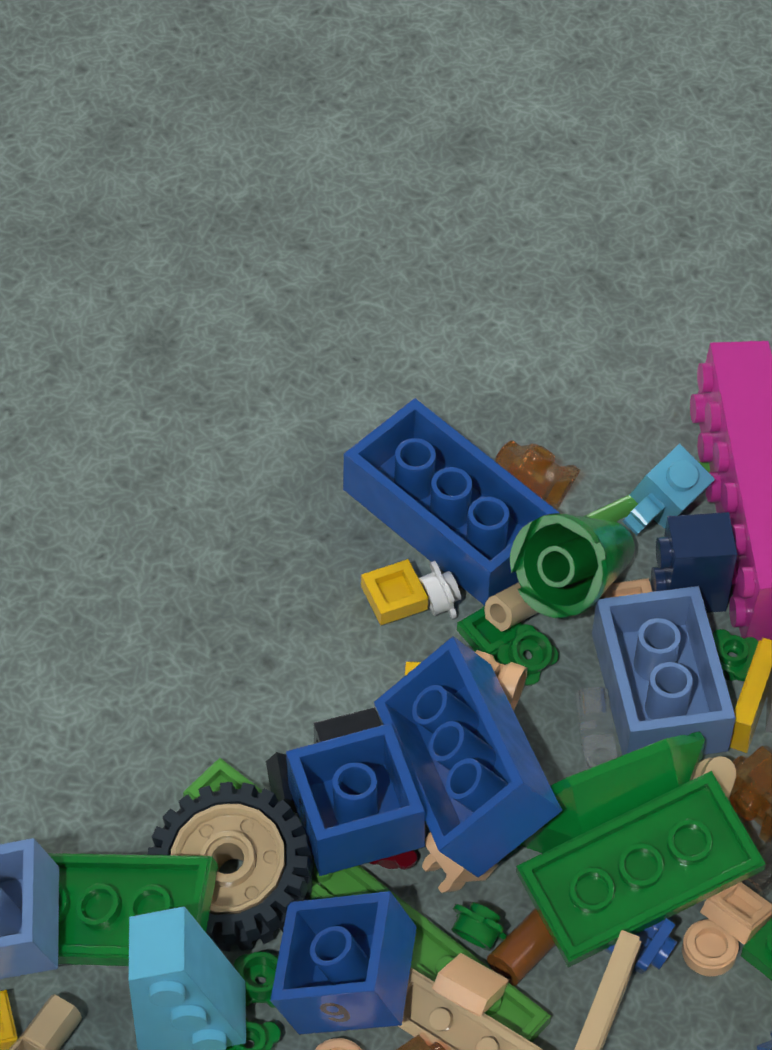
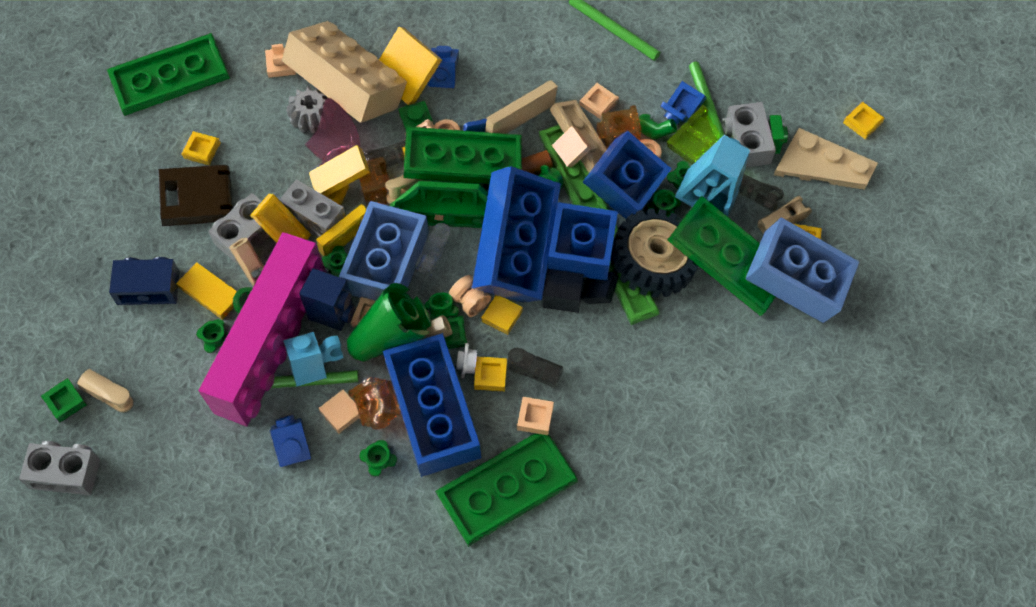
camera: 150 degrees left, 10 degrees up
none -> blue bracket [270,415,311,467]
none -> light nougat tile [318,390,363,434]
none -> green plate [359,440,397,477]
none -> green tile [435,433,578,547]
none -> clear smoke bar [508,347,563,388]
none -> light nougat tile [517,397,554,435]

